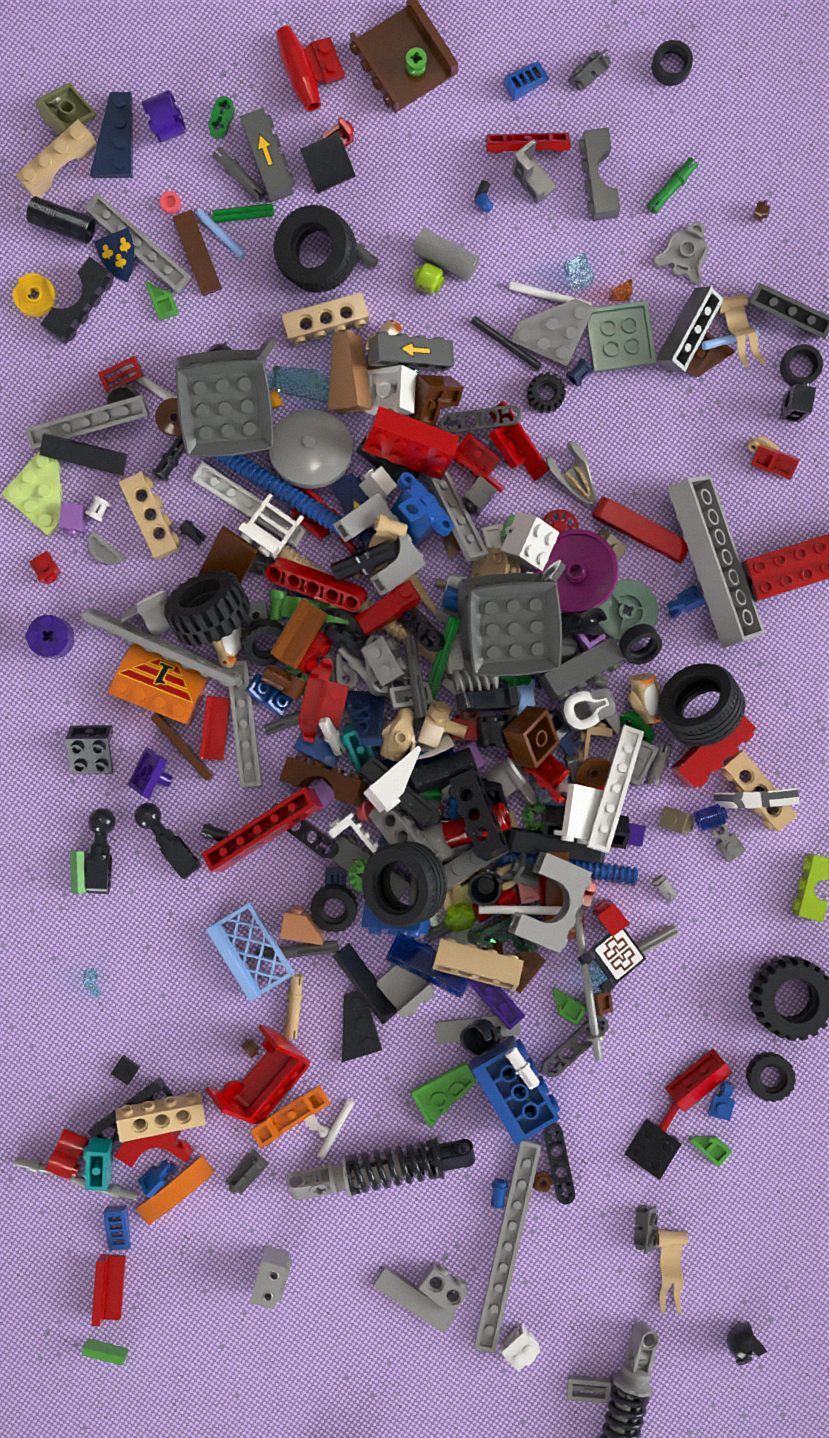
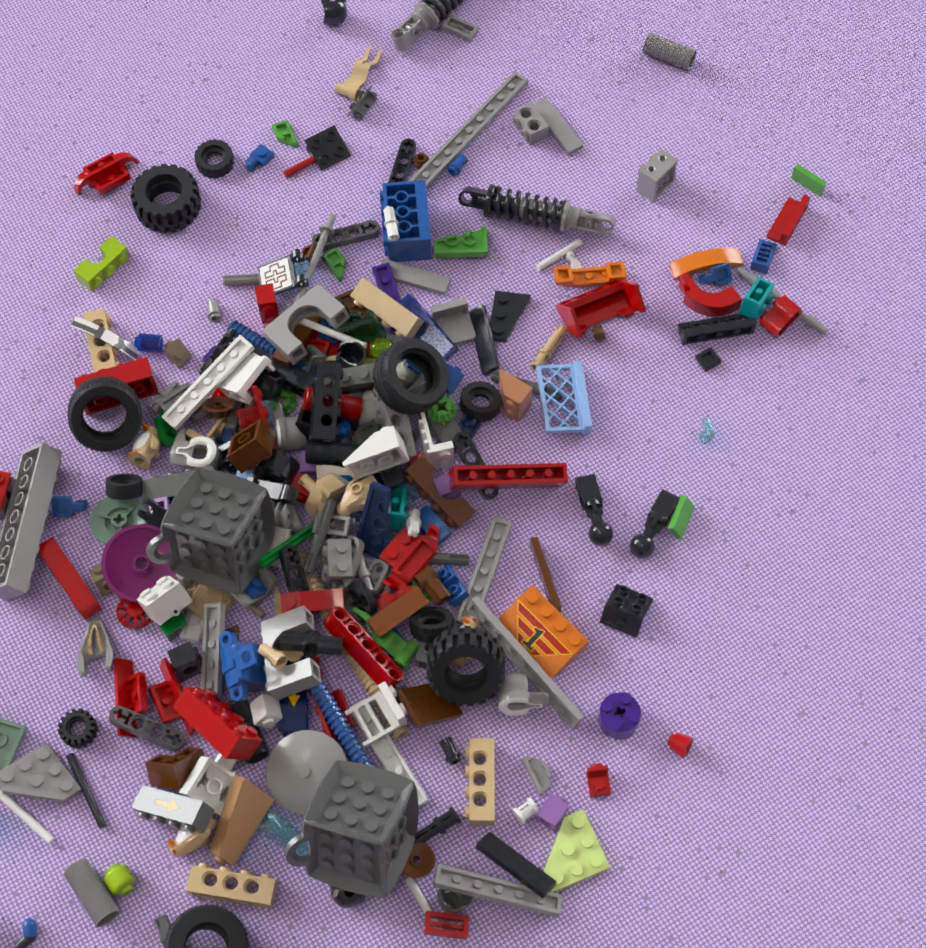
camera: 150 degrees left, 25 degrees down
tan brick [115,1091,206,1142] -> none
dark purple tile [128,747,173,799] -> none
red panel [200,695,231,761] -> none
black pin [200,823,229,842] -> none
dark grey hinge [225,1149,269,1195] -> none
black helmet [460,1018,502,1057] -> none
white head [500,1324,540,1372] -> none
dark blue bush [566,358,594,387] -> none
red panel [665,1049,733,1112] -> none
flat silver plate [711,823,746,862] -> none
none -> black piece [198,328,237,376]

